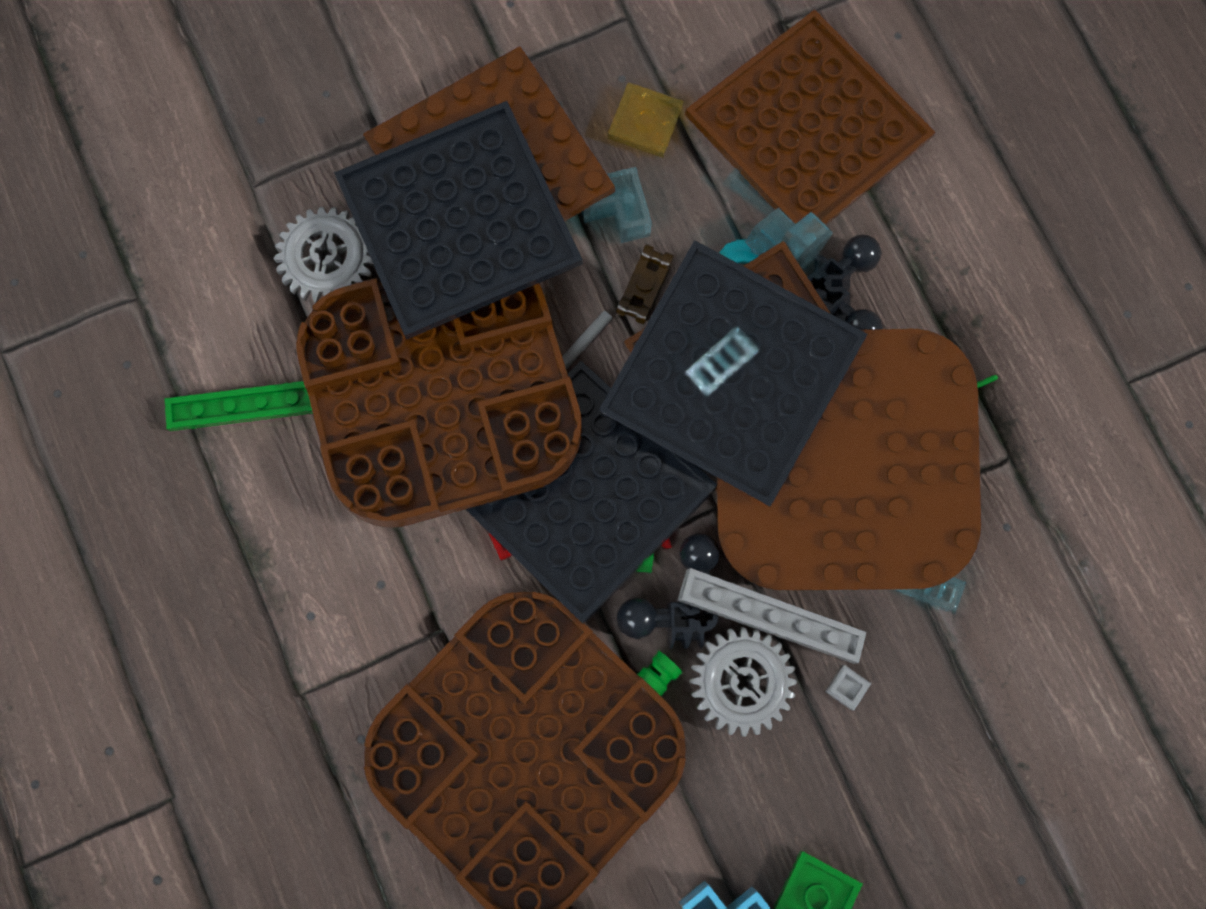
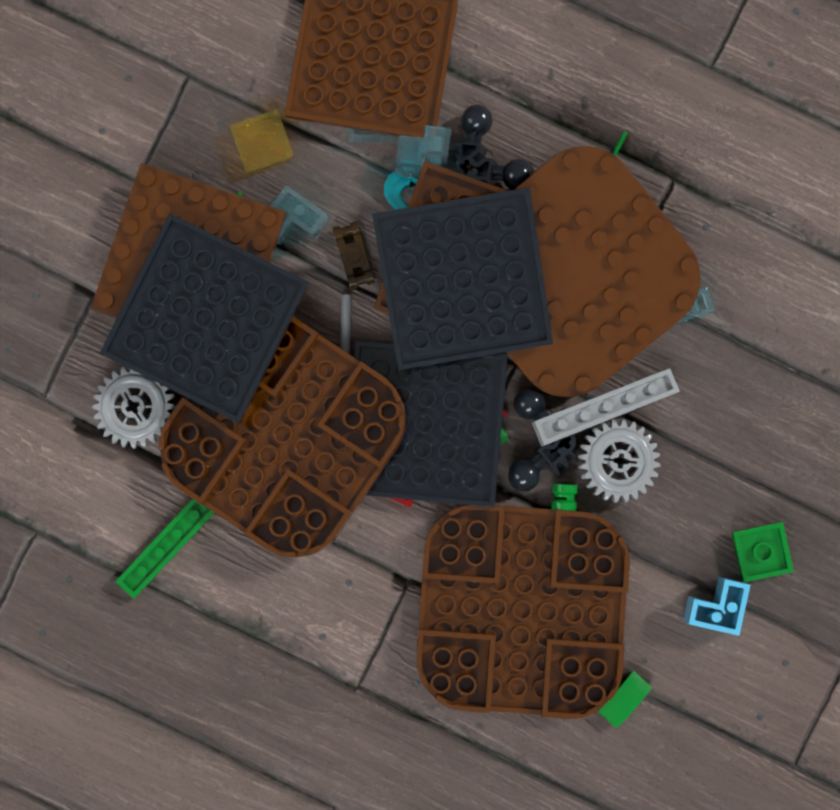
camera: 35 degrees left, 10 degrees up
clear light blue slope [686,326,759,396] -> none
light grey tile [825,665,871,711] -> none

